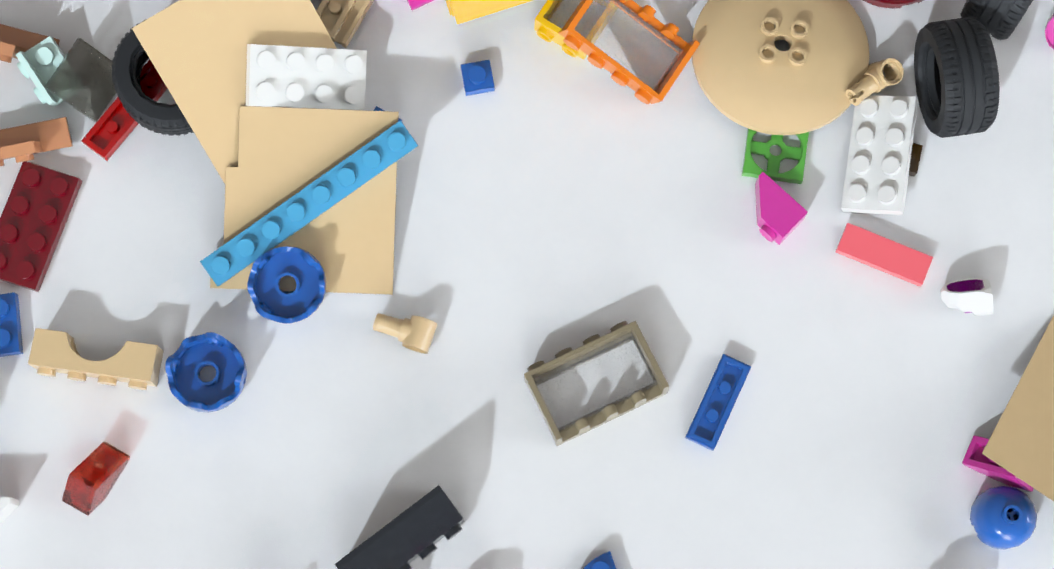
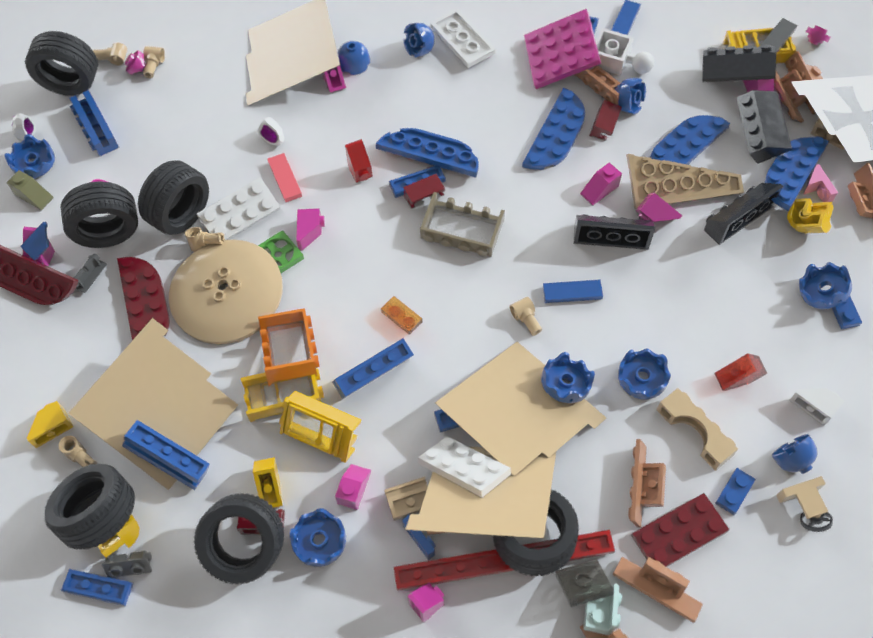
camera: 135 degrees left, 15 degrees down
dark azure plate [200,120,418,286] -> none
blue plate [460,60,495,96] -> none
none -> blue brick [332,338,414,399]
none -> red slope [345,139,373,183]
none -> blue plate [376,128,479,178]
none -> clear orange plate [381,296,423,335]
none -> dark red hinge [403,174,445,209]
none -> blue tile [543,279,603,303]
none -> nougat bracket [628,439,666,528]

